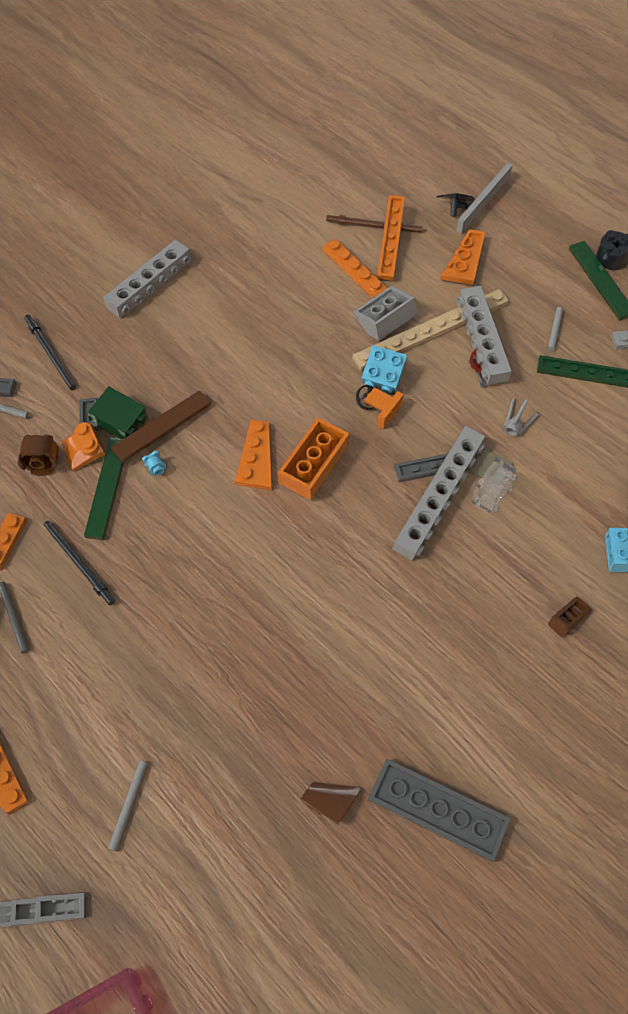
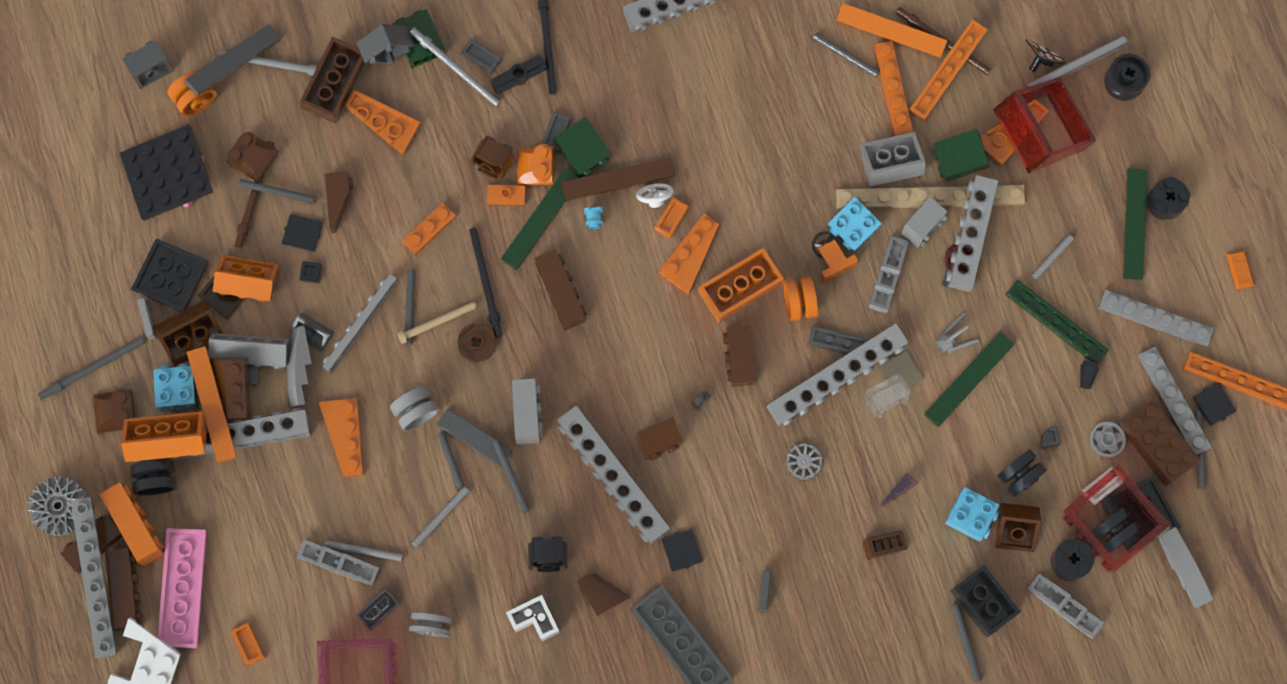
camera: 20 degrees right, 15 degrees up
none -> light grey bar [325,540,403,562]
none -> slope [356,589,400,631]
none -> light grey wheel [389,386,440,432]
none -> tan bar [397,302,477,344]
none -> light grey wheel [409,613,452,637]
none -> dark grey tile [436,409,512,467]
none -> dark grey bar [437,432,465,489]
none -> reddish brown plate [458,324,496,363]
none -> orange plate [487,185,525,206]
none -> black piece [490,54,547,95]
none -> dark grey bar [492,439,530,513]
none -> white brick [506,595,559,641]
none -> light grey brick [512,379,543,445]
none -> black brick [528,536,568,572]
none -> reddish brown brick [534,249,587,331]
none -> light grey brick [557,406,670,545]
none -> white piece [636,183,673,208]
none -> reddish brown slope [637,417,682,461]
none -> orange tile [654,197,689,239]
none -> black piece [661,529,703,572]
none -> dark grey tile [692,391,711,409]
none -> reddish brown brick [723,325,756,387]
none -> dark grey tile [758,571,771,613]
none -> orange wheel [783,276,818,322]
none -> light grey wheel [786,443,822,480]
none -> dark grey bar [813,33,879,77]
none -> orange tile [836,3,947,58]
none -> light grey slope [869,236,909,314]
none -> clear purple slope [881,474,919,507]
none -> light grey container [901,197,948,249]
none -> dark green tile [924,332,1014,427]
none -> dark green brick [932,128,990,182]
none -> clear red windscreen [993,77,1096,174]
none -> black wheel [1104,53,1150,101]

